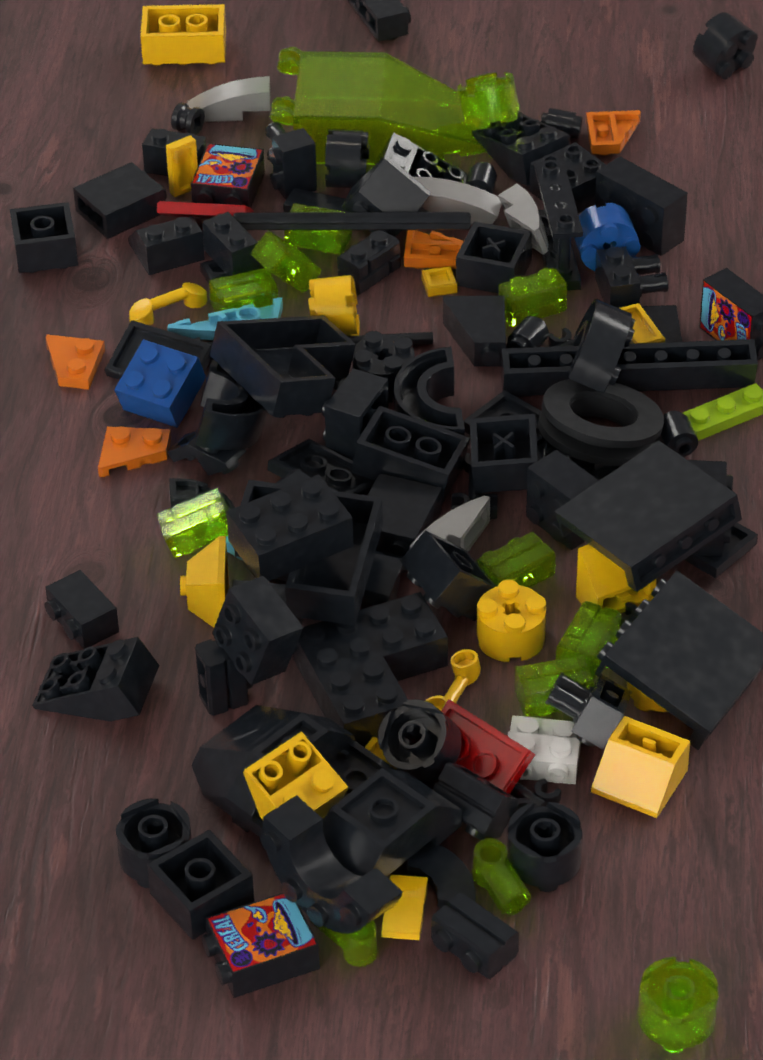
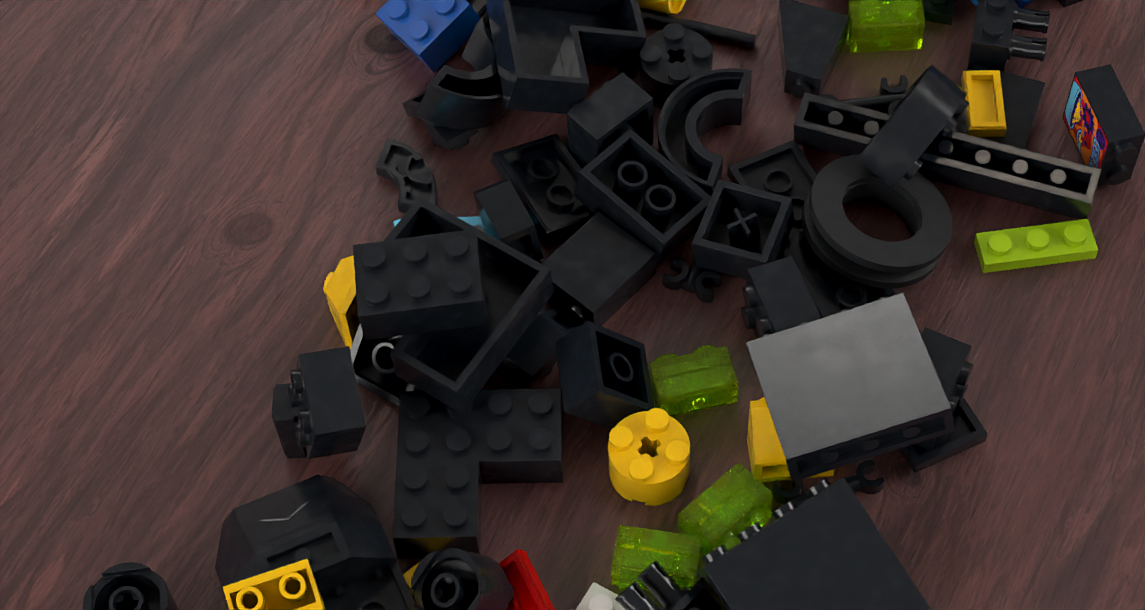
camera: 25 degrees right, 15 degrees up
black slope [32,637,160,722] -> none
black brick [44,570,119,649] -> none
orange wing [98,426,171,477] -> none
clear neon green brick [157,488,229,558] -> none
light grey slope [410,495,490,552] -> none
yellow bar [425,649,481,711] -> none
black brick [506,316,549,348] -> none
black brick [660,411,698,457] -> none

